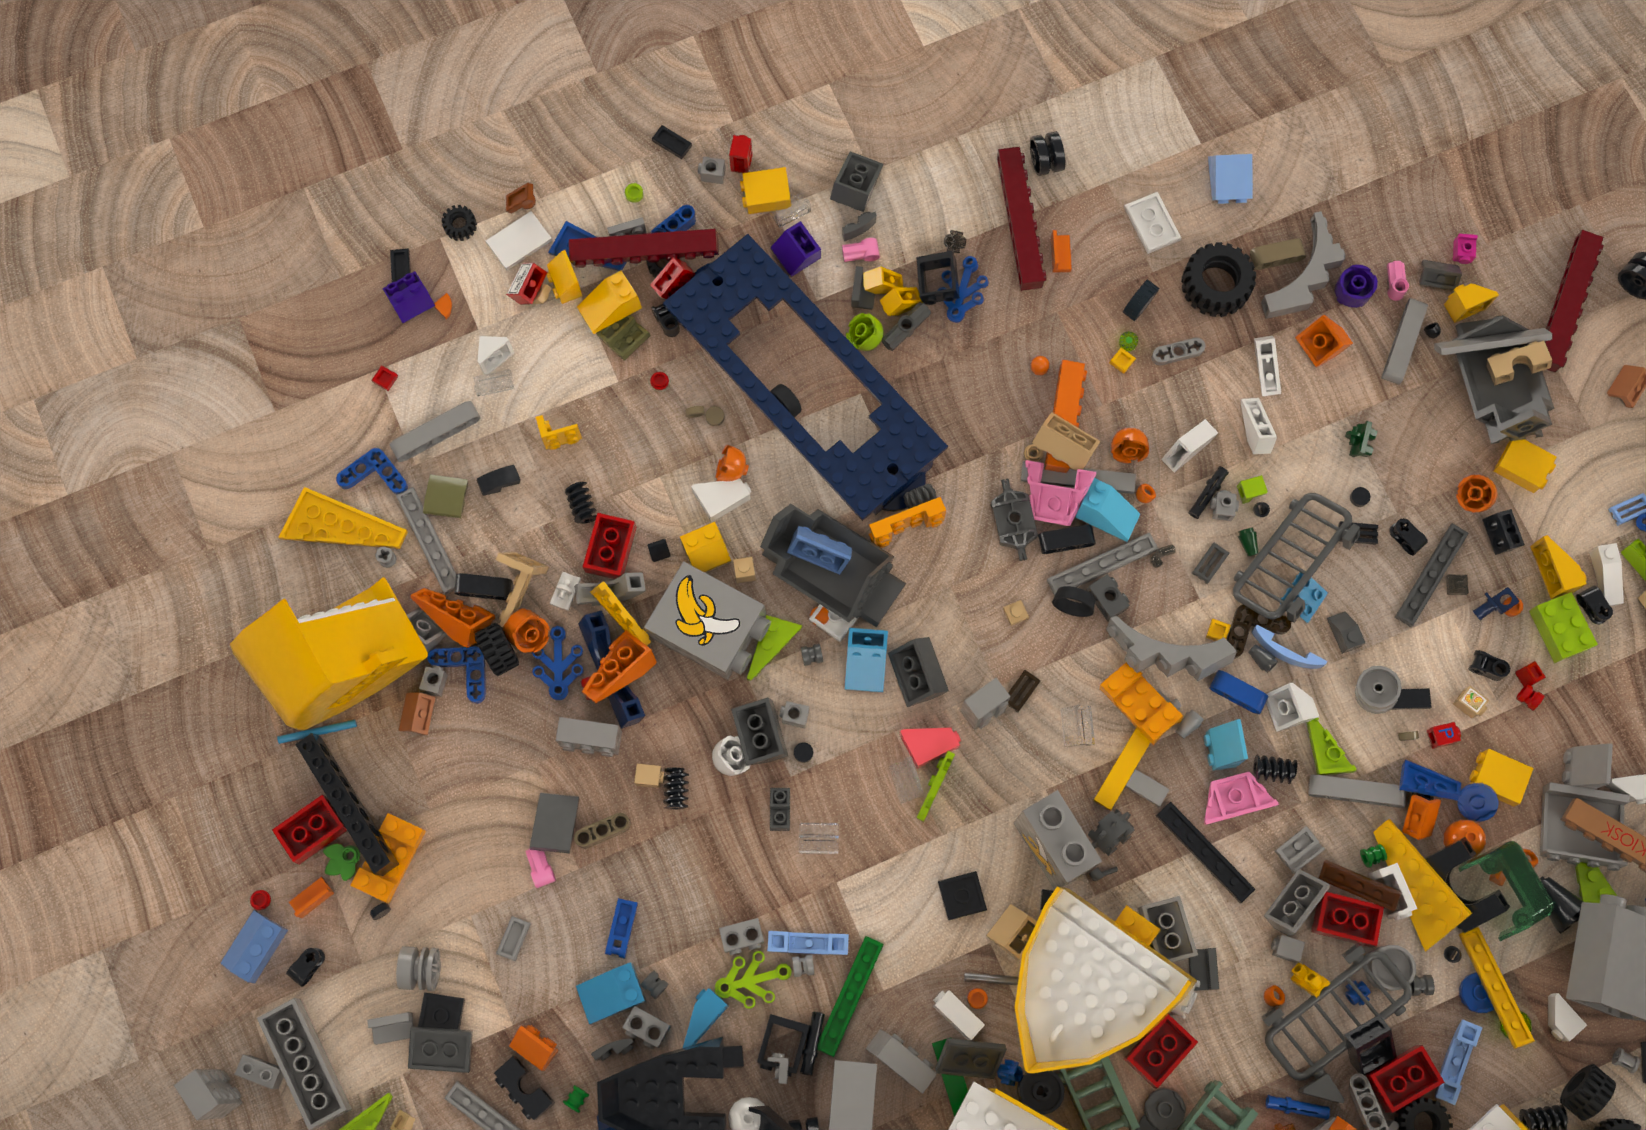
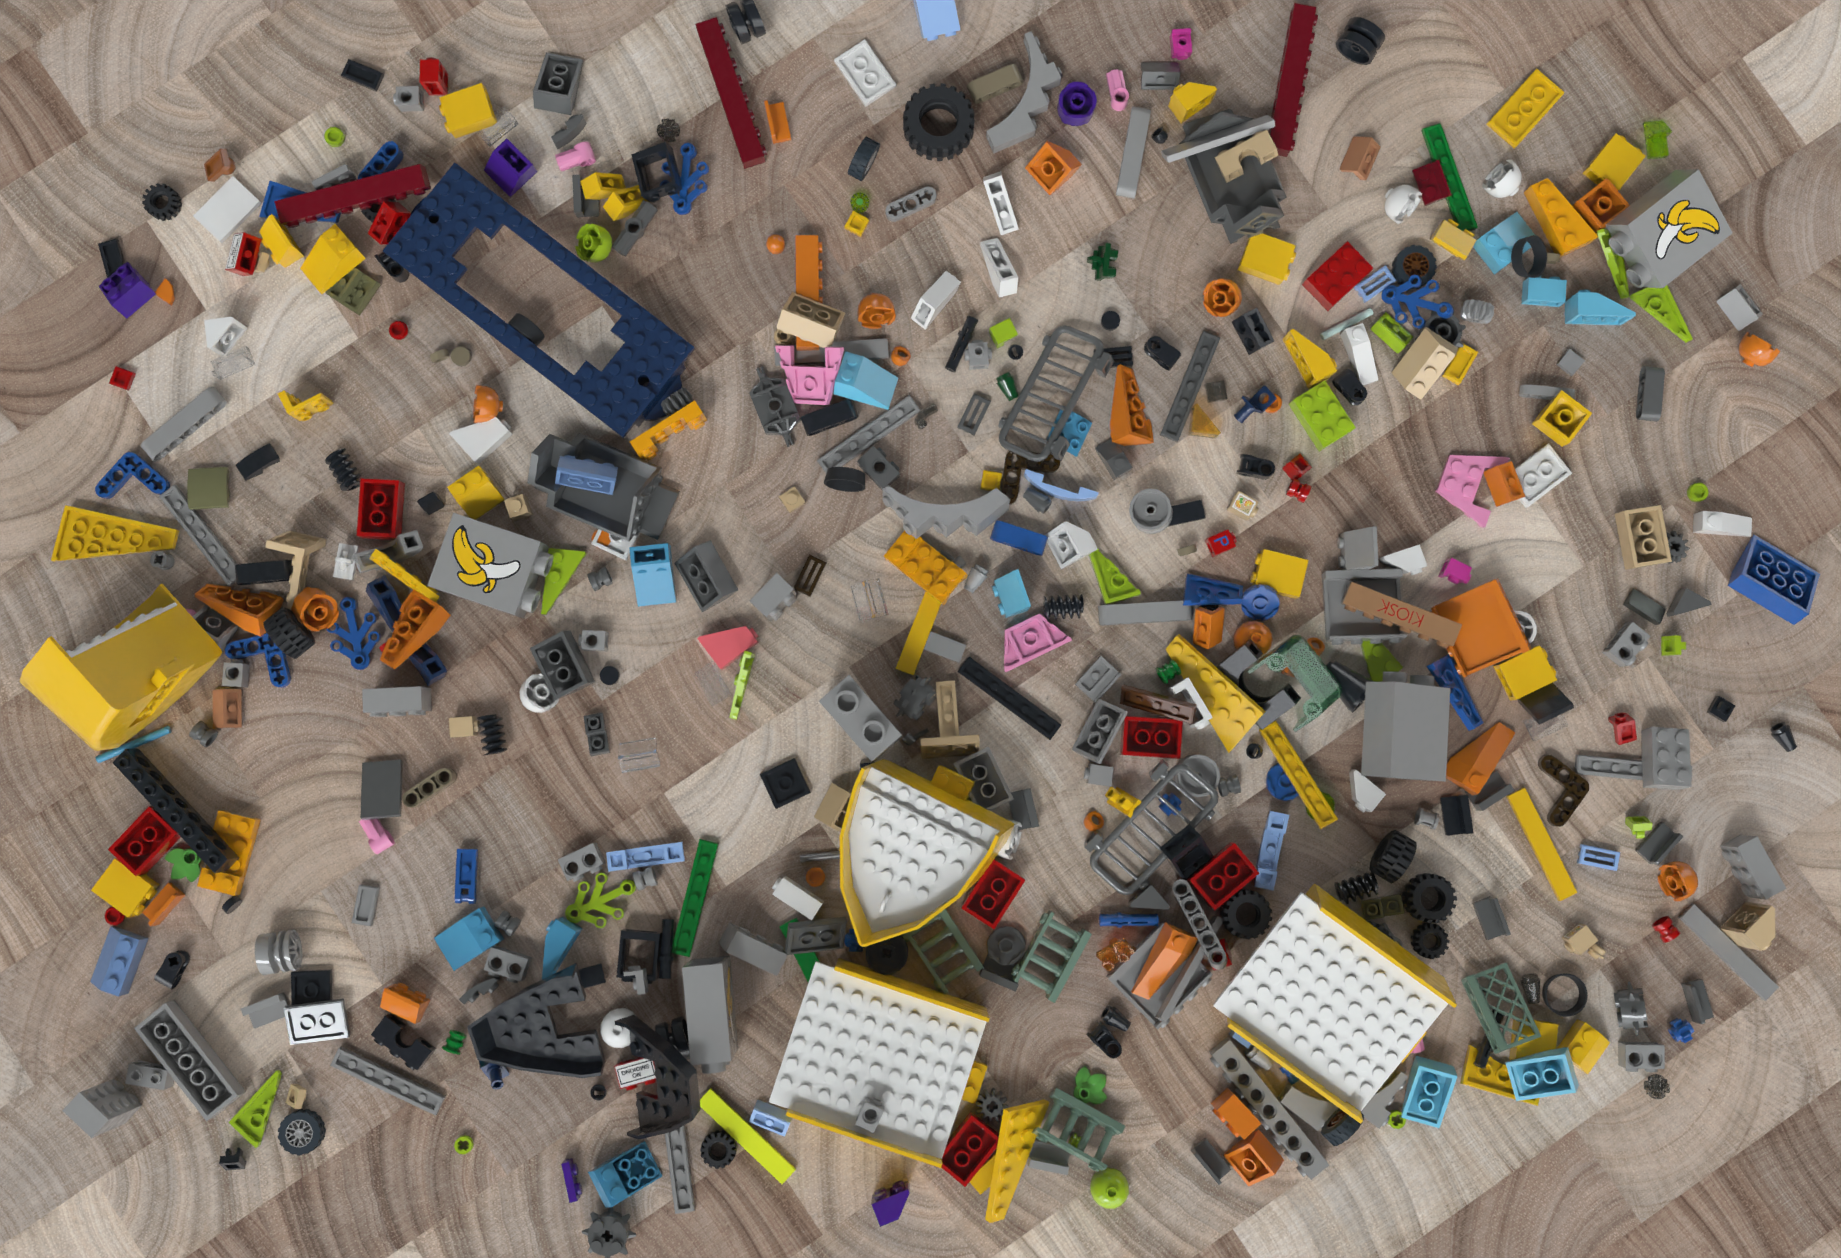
camera: 15 degrees left, 10 degrees up
none -> yellow brick [91,858,160,918]
none -> dark grey wheel [189,721,218,747]
none -> tan piece [921,681,980,759]
none -> orange wedge [1110,364,1154,446]
none -> clear yellow slope [1189,404,1221,439]
none -> red brick [1302,241,1374,312]
none -> light aqua bar [1320,308,1373,340]

